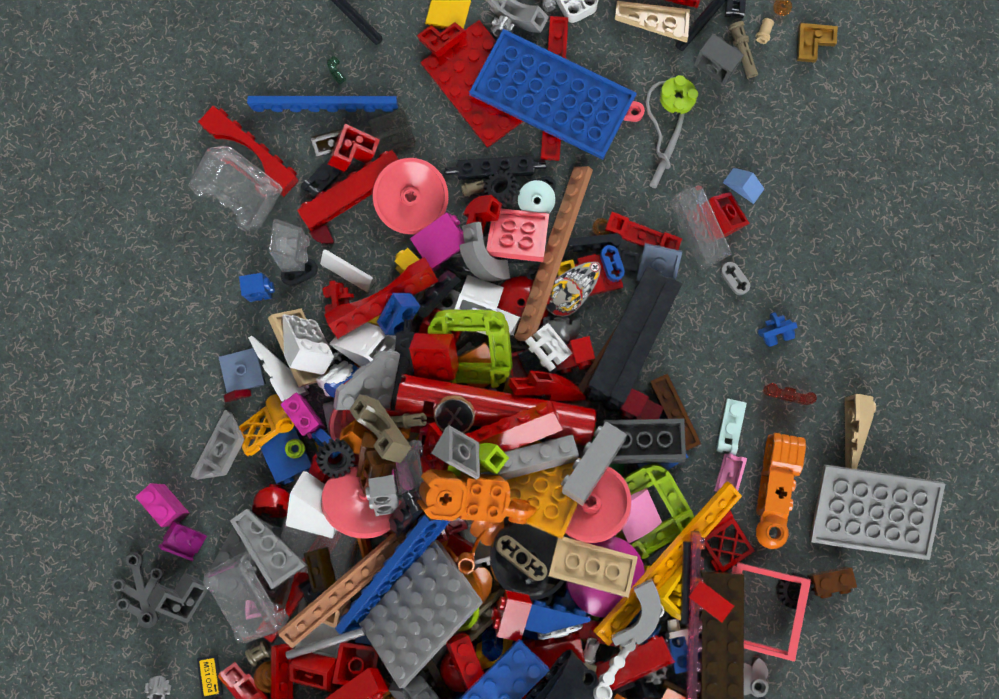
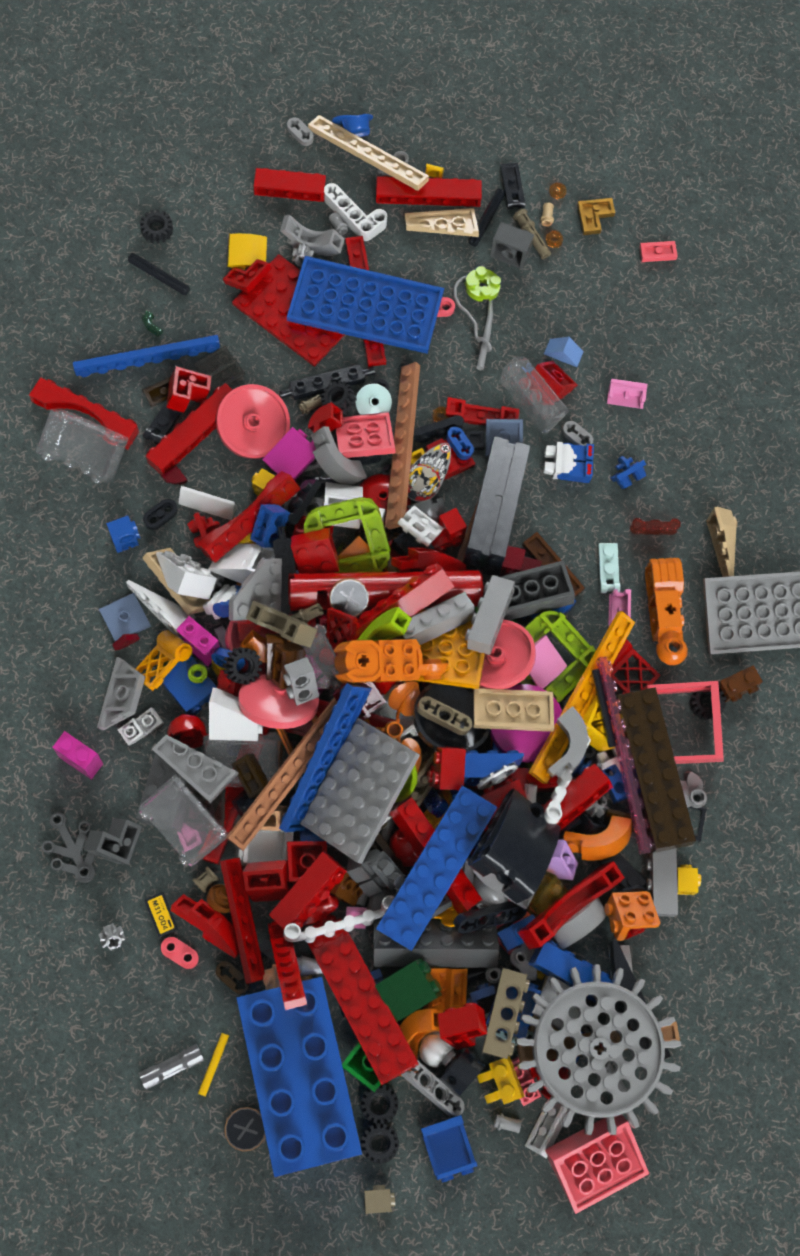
camera: 25 degrees left, 10 degrees down
magenta plate [158,521,207,561] -> none
clear slope [269,219,310,272] -> none
light grey bar [286,627,365,660] -> none
black plate [389,492,423,538] -> none
light grey slope [431,425,480,479] -> none
red slope [688,580,734,622] -> none
none -> white slope [118,707,164,746]
none -> hips [543,442,594,483]
none -> clear orange plate [545,230,563,248]
none -> bright pink hinge [607,379,647,409]
none -> coral plate [639,241,678,262]

